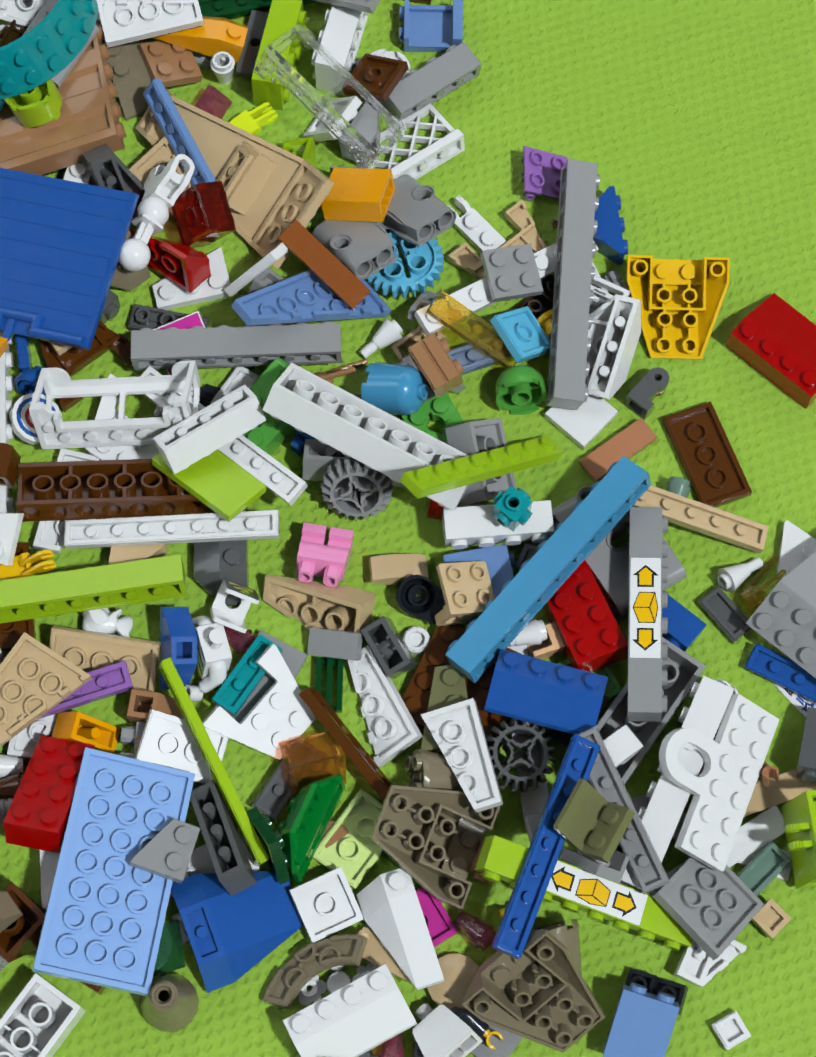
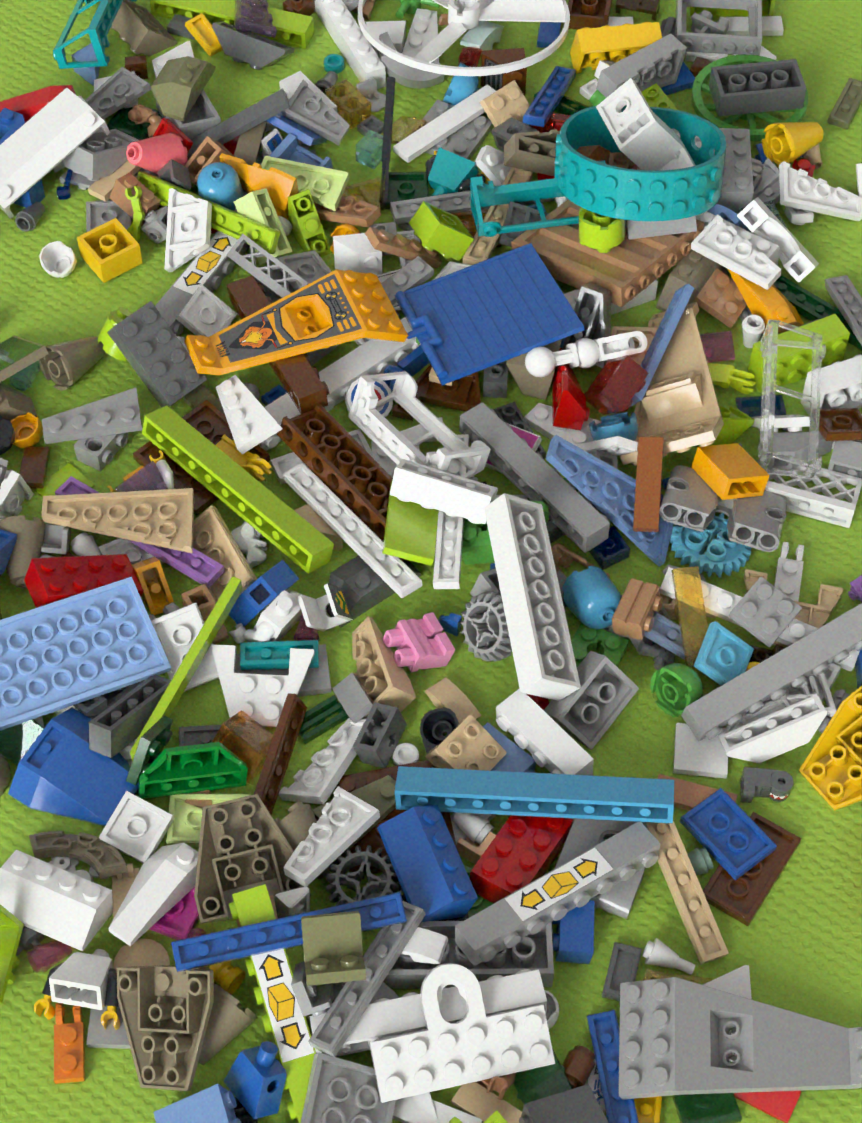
camera: 55 degrees right, 15 degrees down
light grey wing [129,819,200,884] -> none
white cone [359,318,403,359] -> none
lime plate [400,436,563,498] -> none
teal brick [492,486,533,532] -> none
none -> blue torso [224,1041,287,1119]
none -> white slope [275,887,310,919]
none -> blue tile [438,613,462,636]
none -> clear green piece [513,1048,573,1105]
none -> reddish brown brick [557,1045,595,1091]
none -> dark azure cylinder [589,412,638,441]
none -> piece [589,526,630,570]
none -> dark grey piece [637,642,675,670]
none -> blue tile [680,788,777,880]
none -> tile [735,395,786,417]

